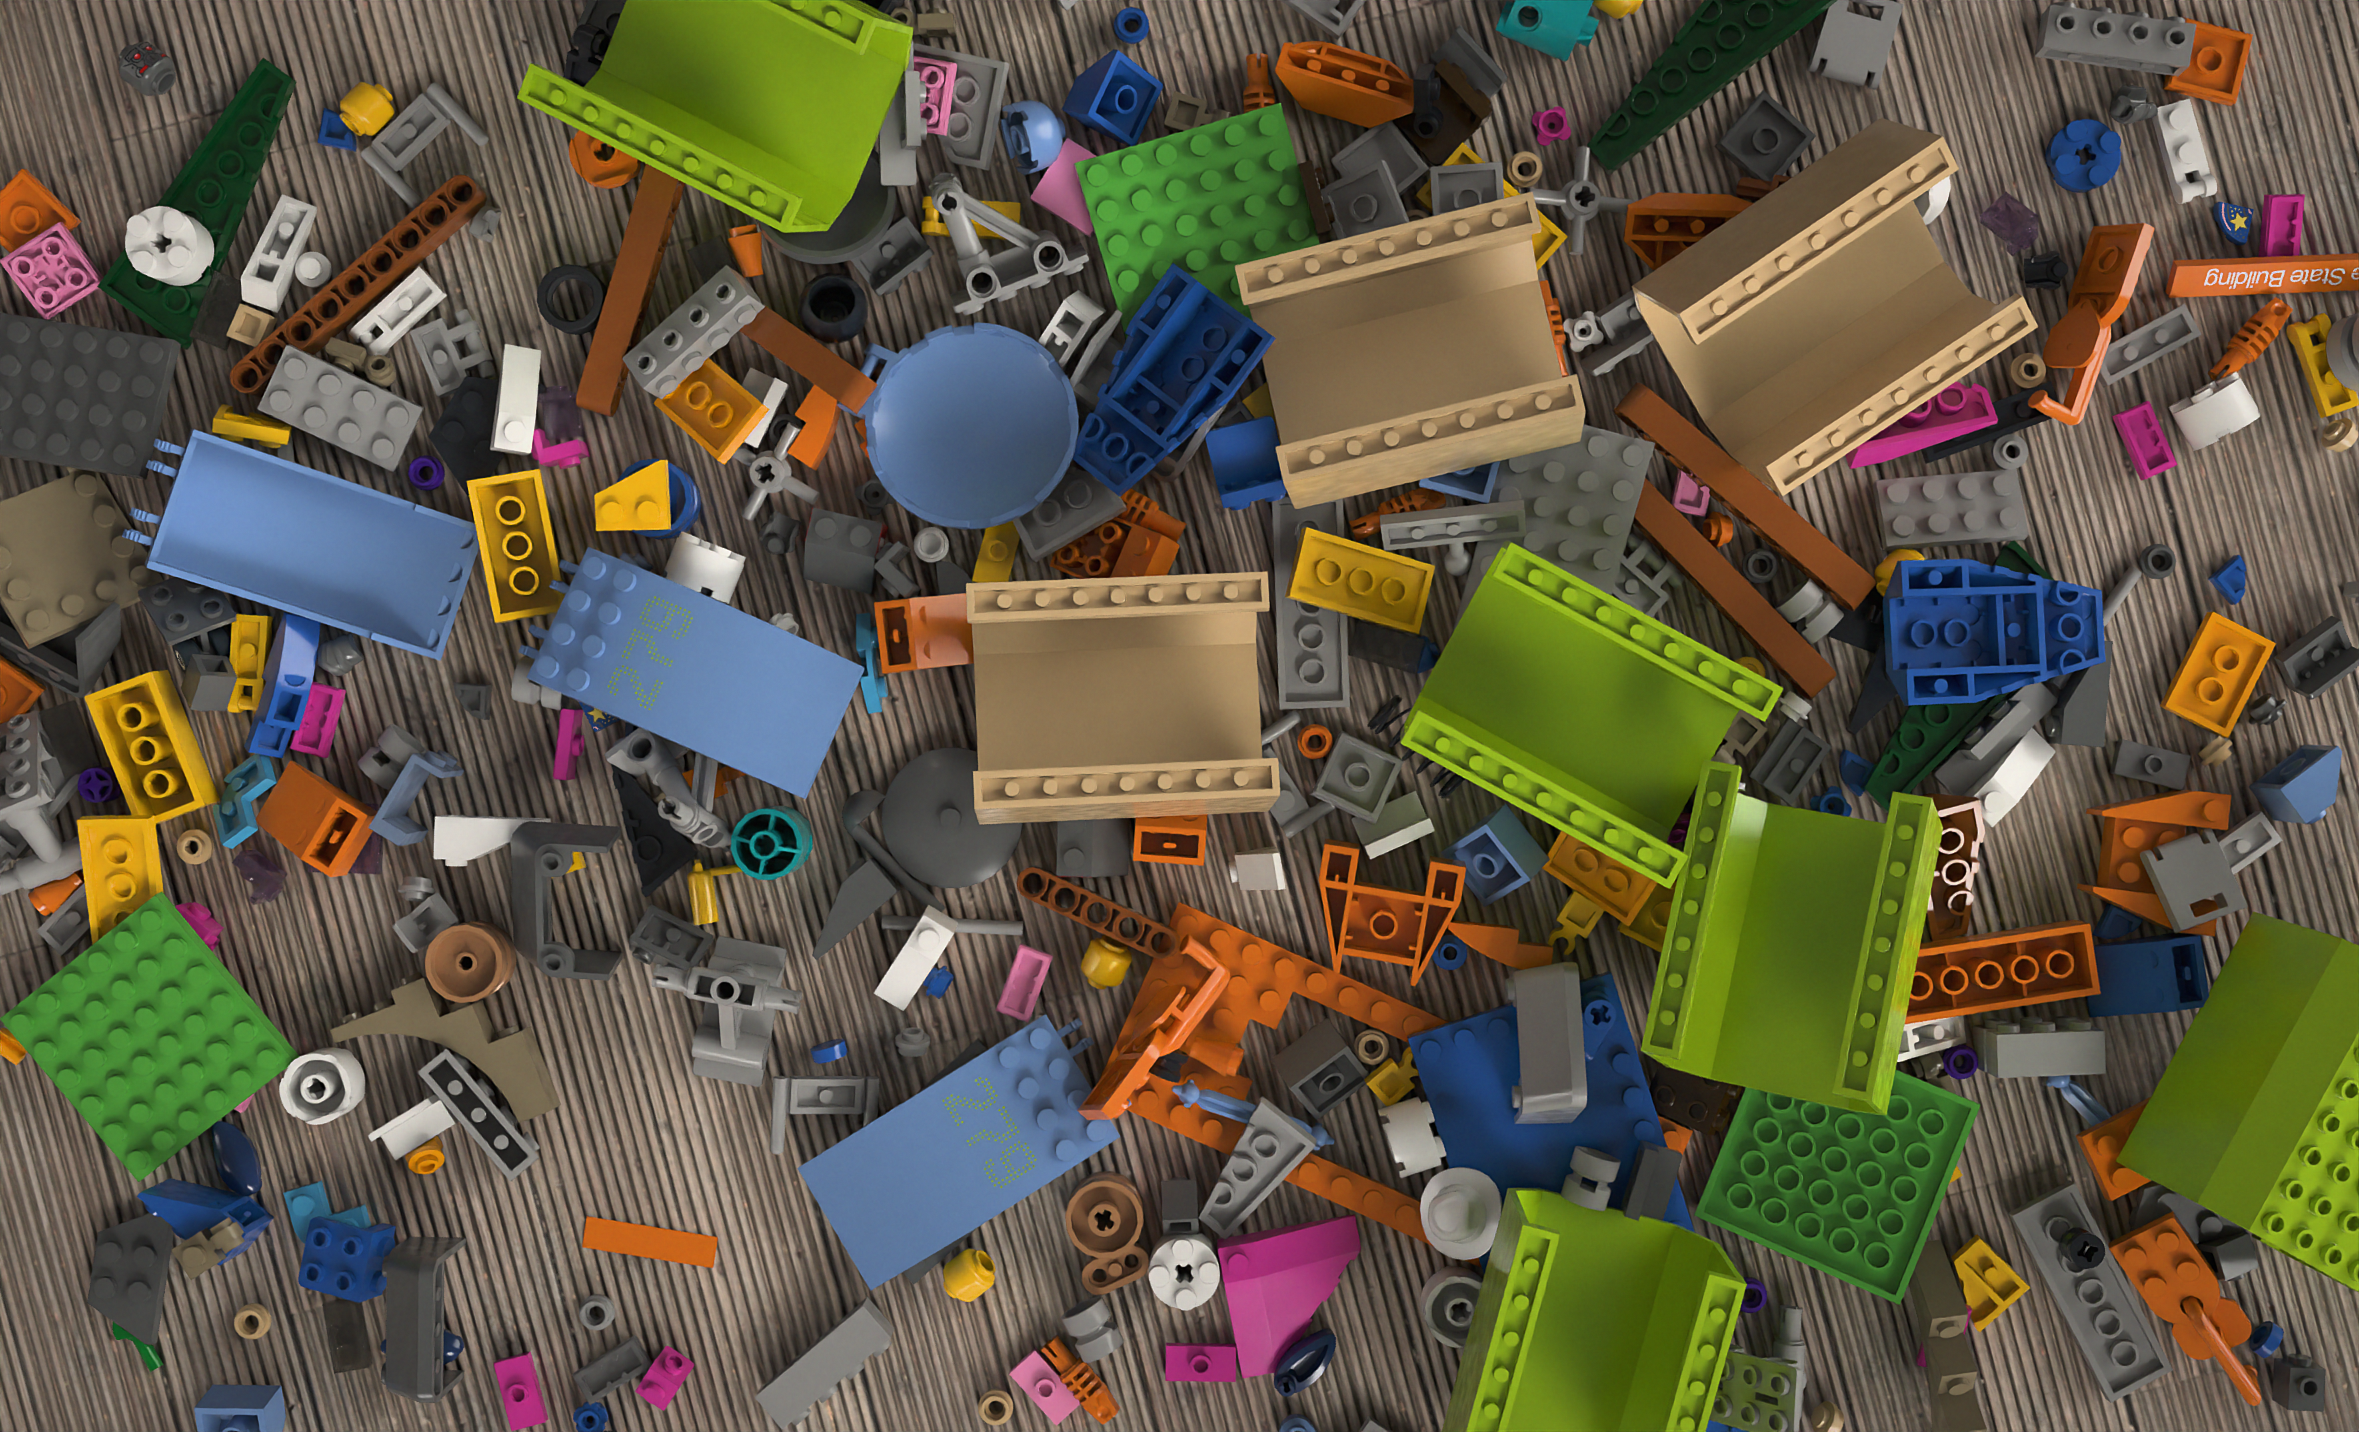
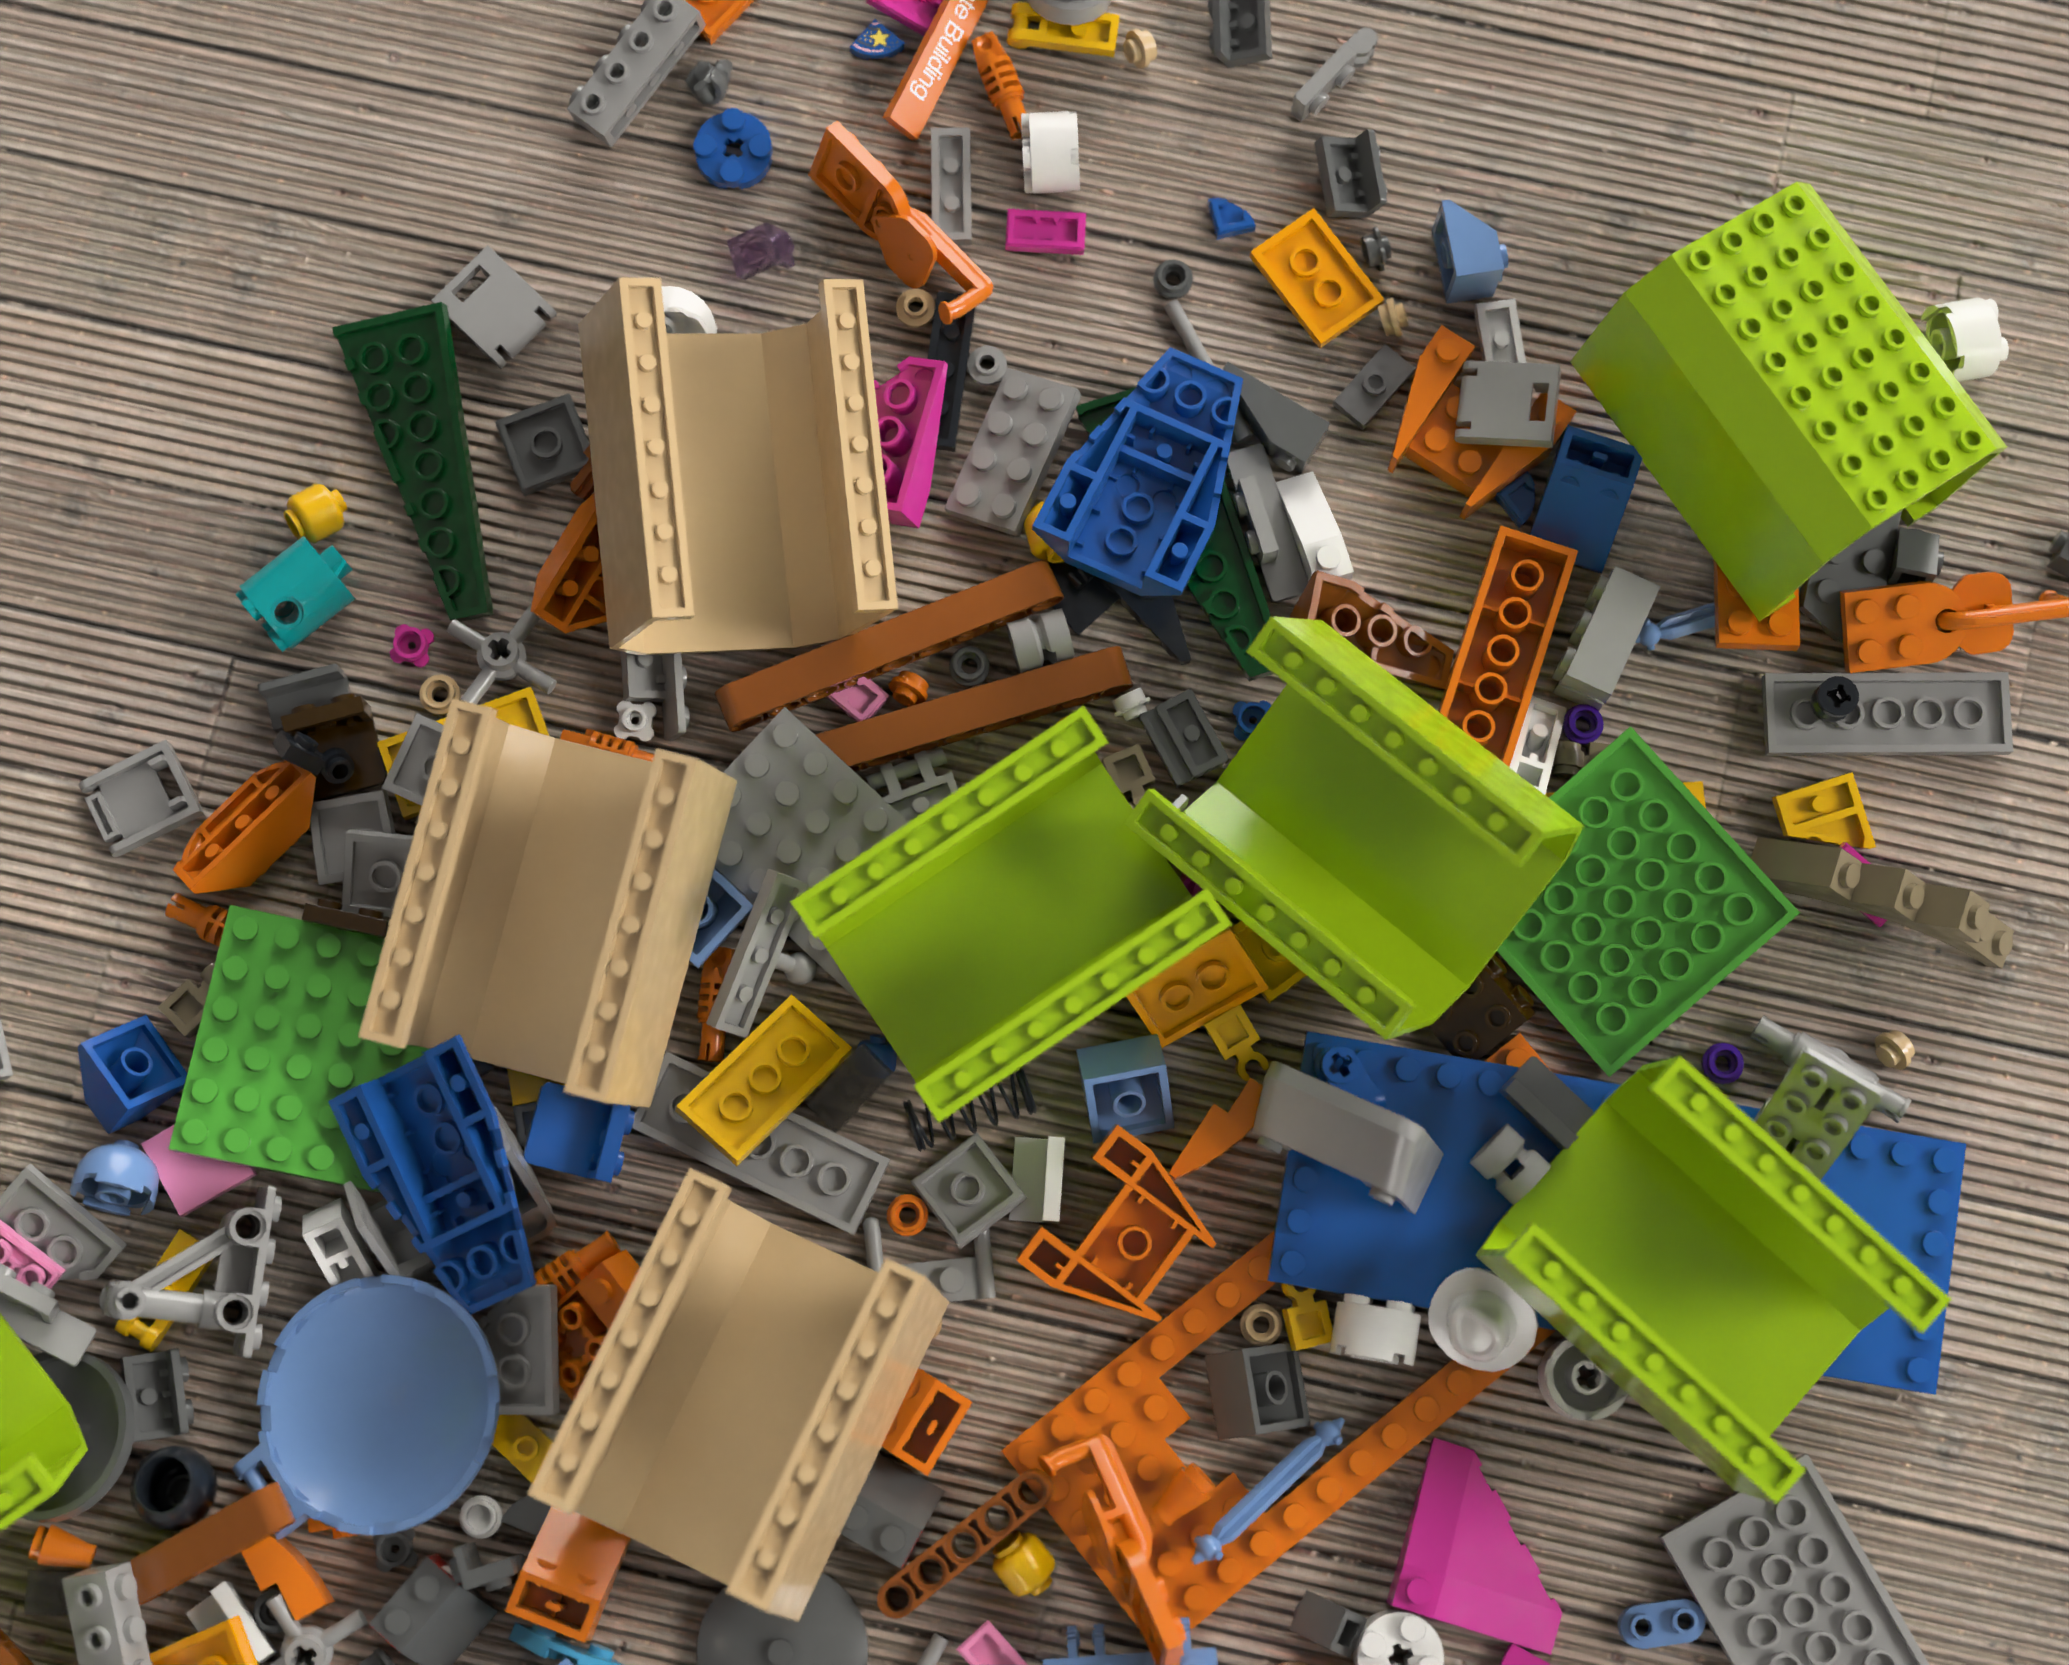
camera: 65 degrees left, 10 degrees down
blue plate [1114,7,1149,44] -> none
black wheel [1149,1049,1189,1083] -> none
light grey wing [1199,1096,1317,1240] -> none
white slope [1228,846,1286,890] -> none
dark blue arm [1274,1328,1336,1397] -> none
blue plate [1432,935,1467,970] -> none
blue tile [1839,749,1874,797] -> none
black arm [2024,250,2068,291] -> none
white plate [2152,99,2217,204] -> none
blue tile [2249,1321,2284,1358] -> none

